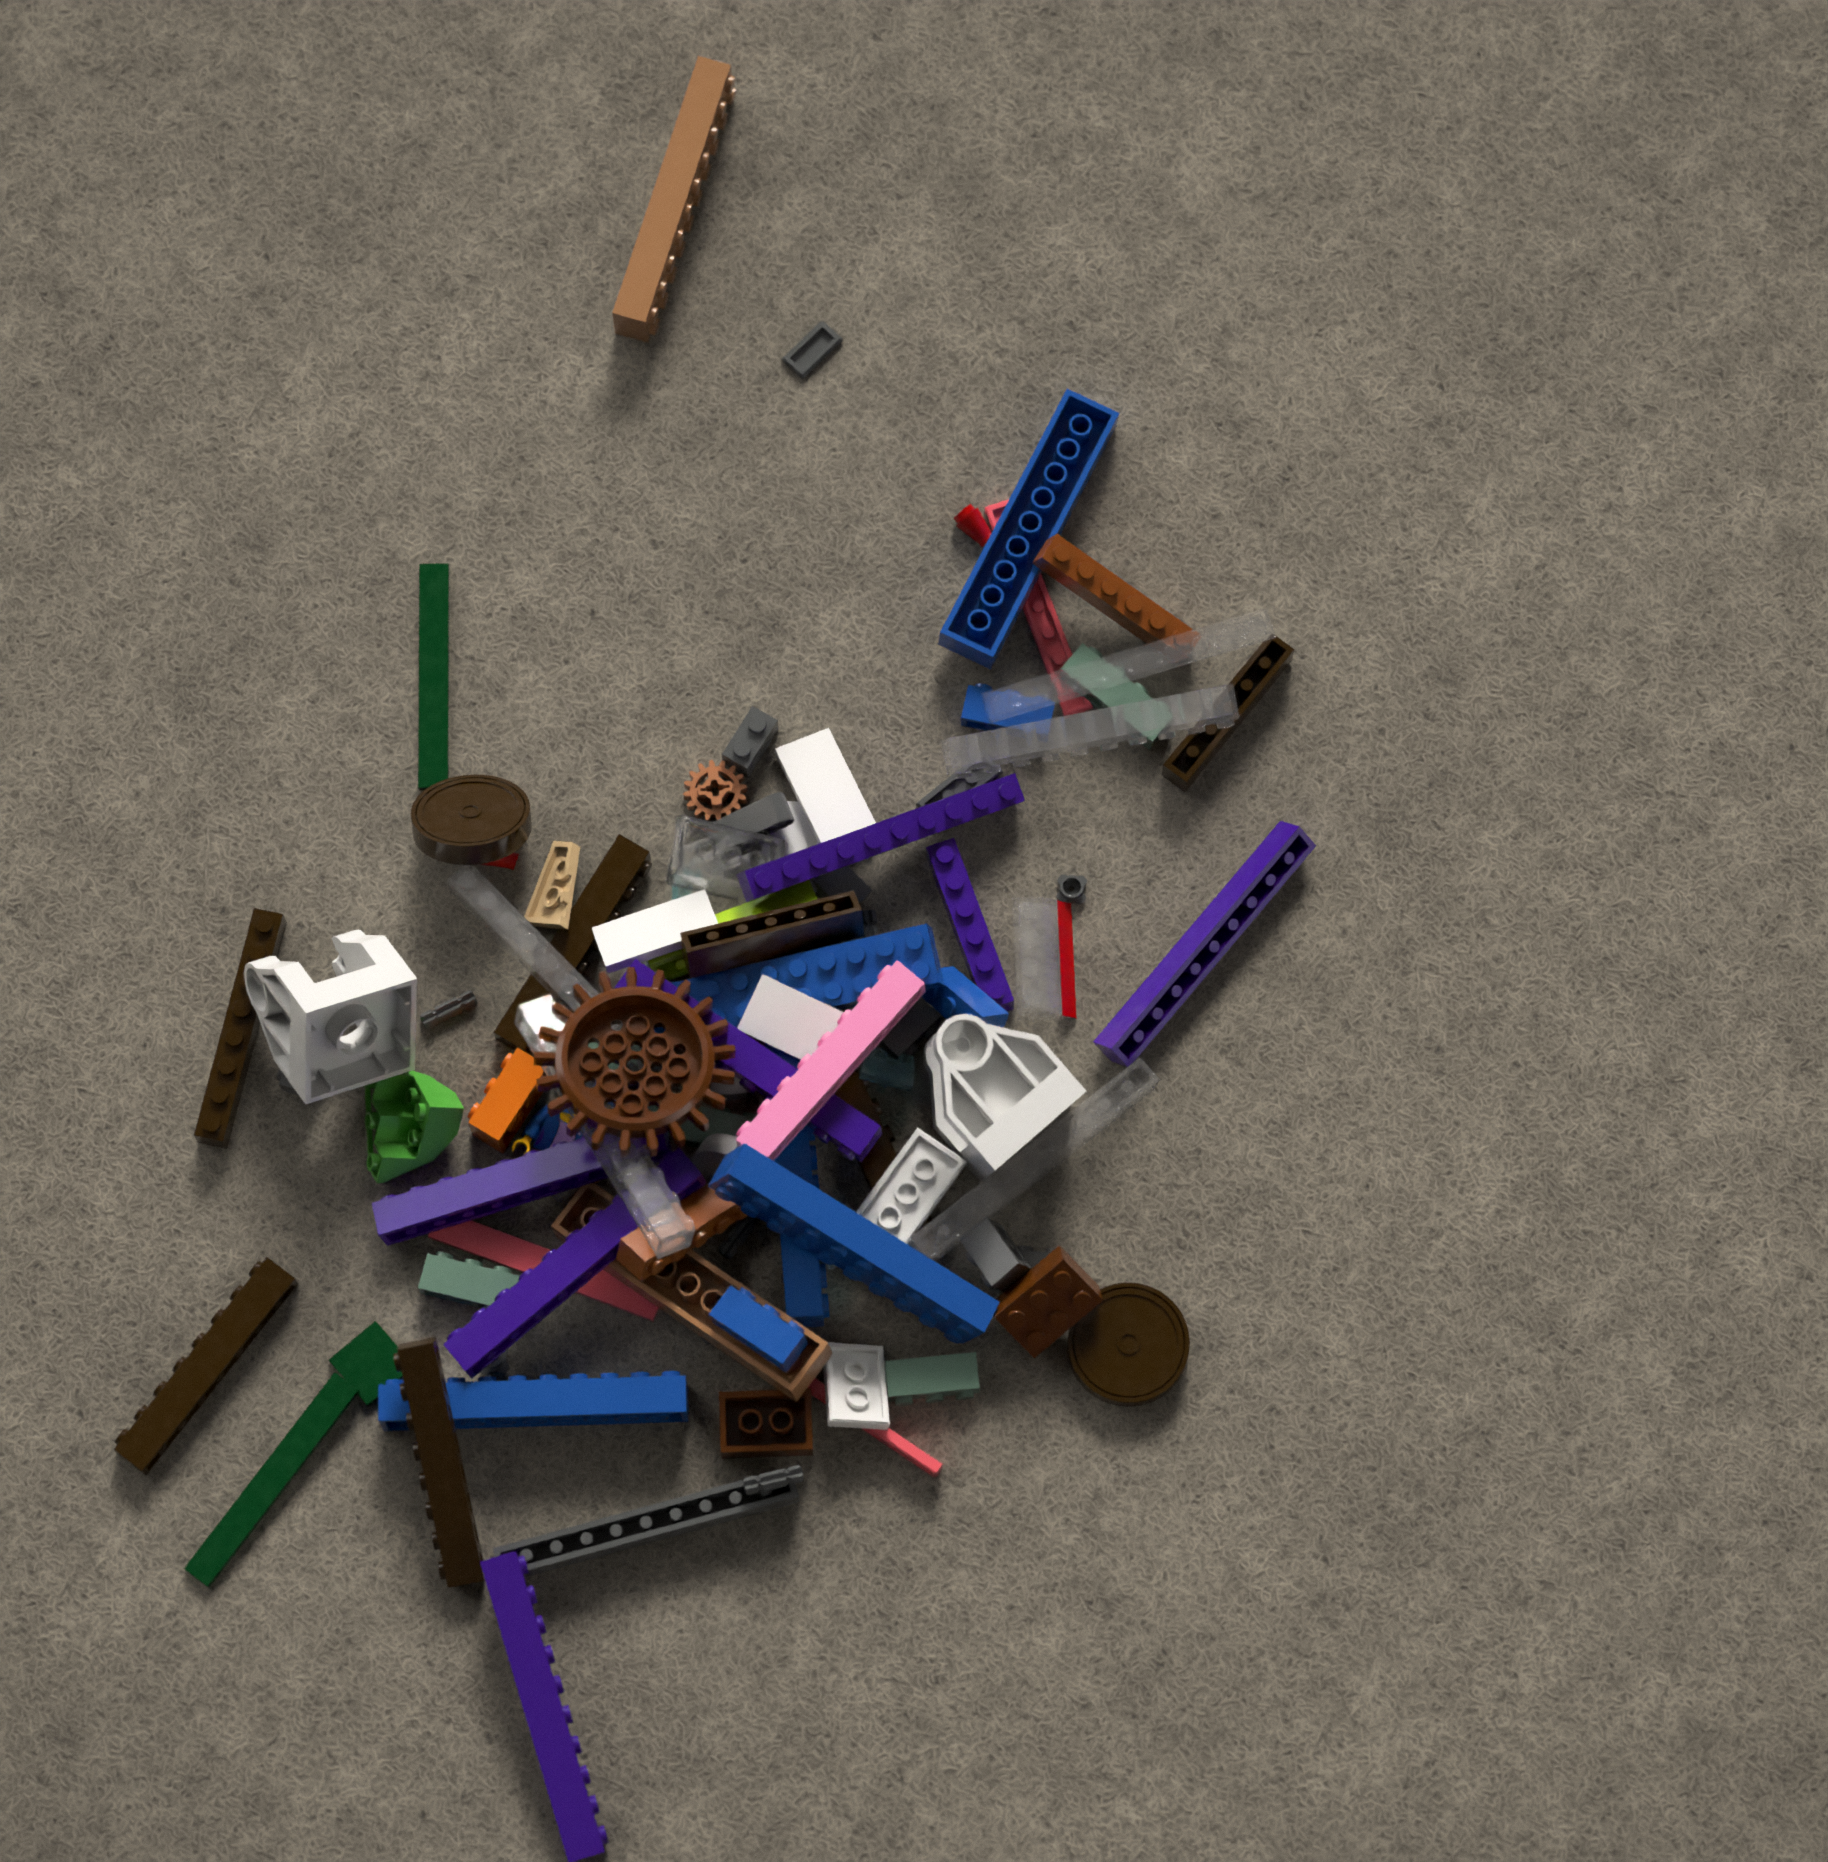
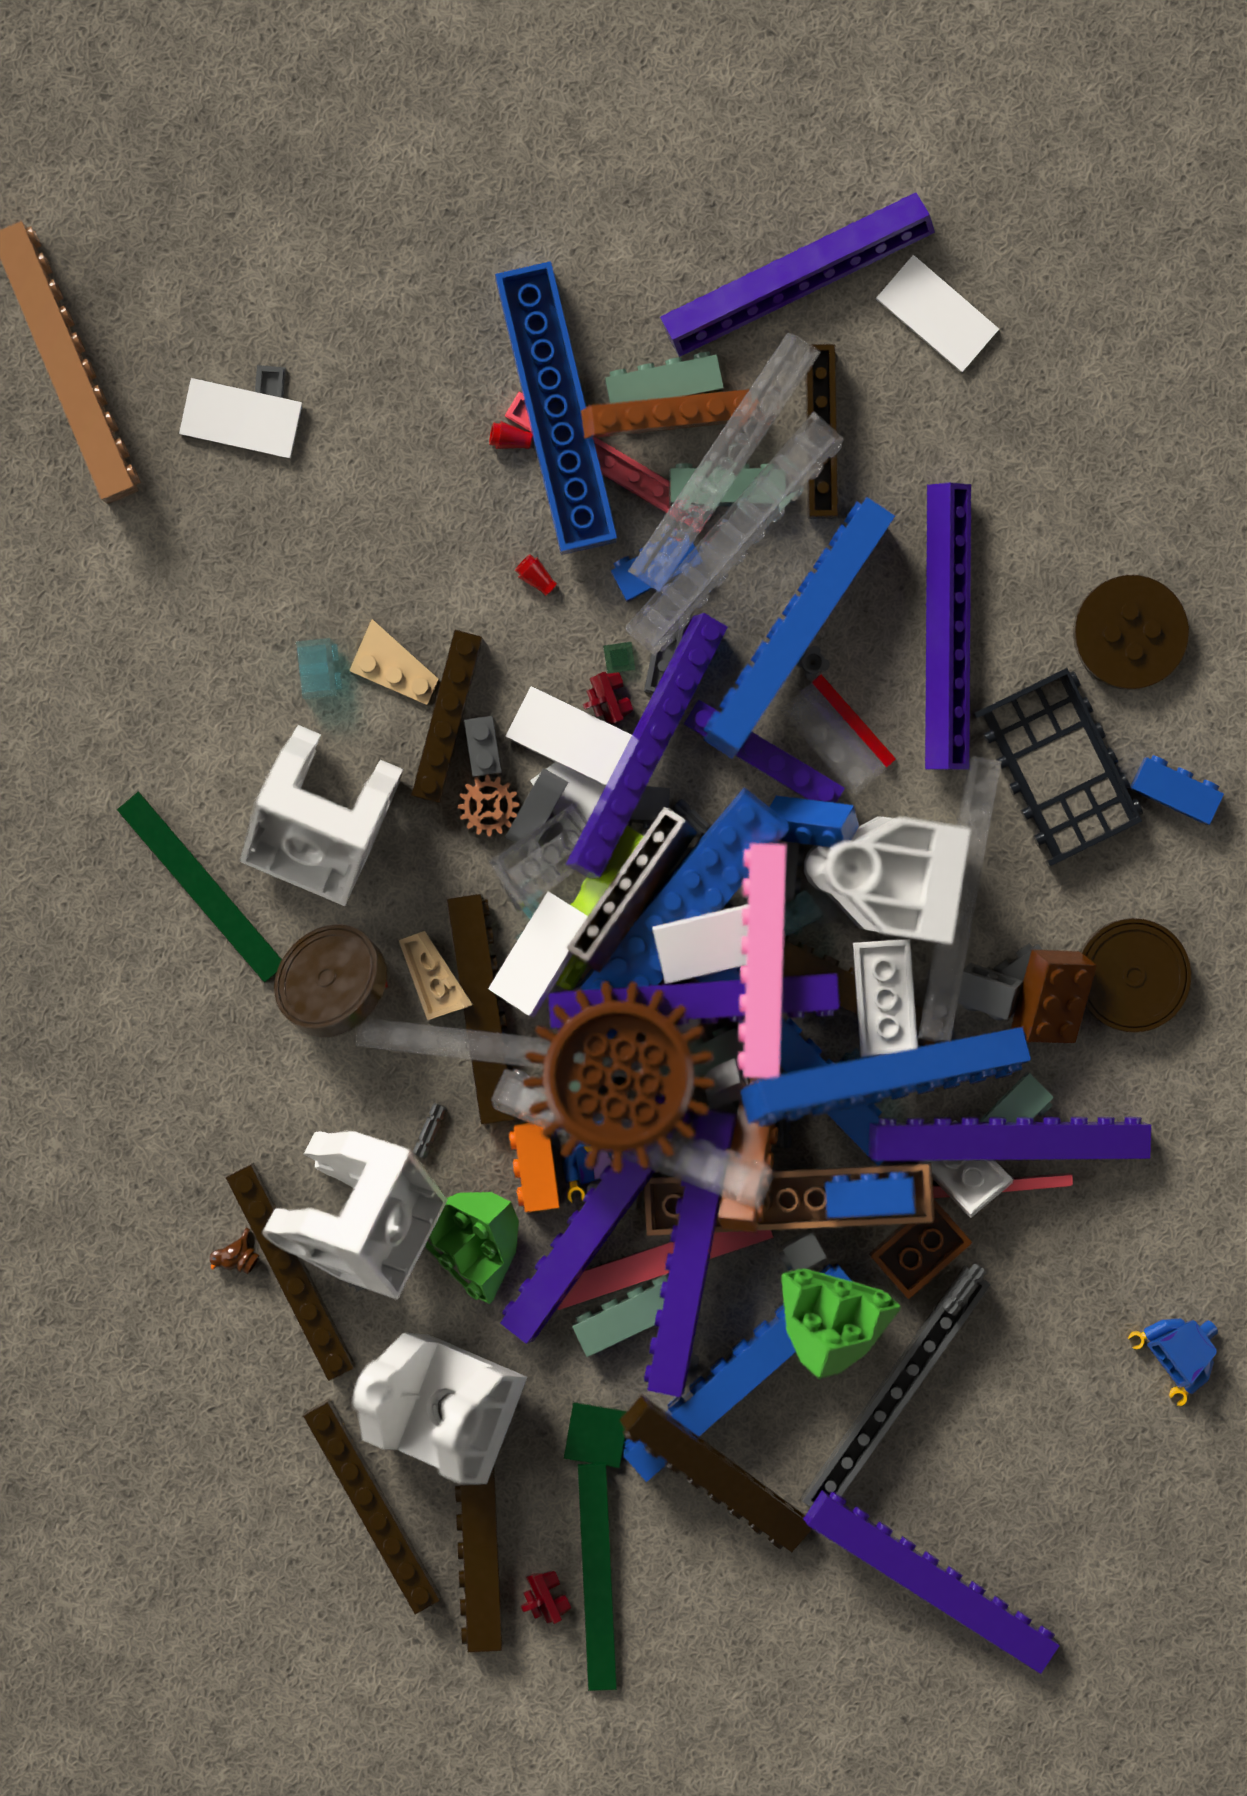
camera: 40 degrees left, 15 degrees up
none -> white tile [179,378,303,459]
none -> reddish brown animal [209,1228,260,1275]
none -> white brick [240,725,404,906]
none -> clear light blue brick [296,638,343,699]
none -> dark brown brick [303,1398,441,1614]
none -> tan wing [349,619,439,705]
none -> white brick [353,1333,527,1484]
none -> dark brown brick [411,630,483,803]
none -> red cone [515,554,557,596]
none -> dark red hips [520,1571,571,1624]
none -> dark red hips [582,671,633,725]
none -> clear green tile [603,642,635,674]
none -> sand green brick [605,351,724,403]
none -> dark purple brick [660,192,935,357]
none -> blue brick [704,497,895,759]
none -> dark grey brick [779,1228,826,1271]
none -> bright green brick [782,1268,901,1378]
none -> dark purple brick [869,1117,1151,1161]
none -> white tile [876,255,999,373]
none -> black window [973,668,1143,867]
none -> dark brown brick [1073,575,1189,690]
none -> blue torso [1128,1318,1218,1406]
none -> blue brick [1130,755,1224,825]

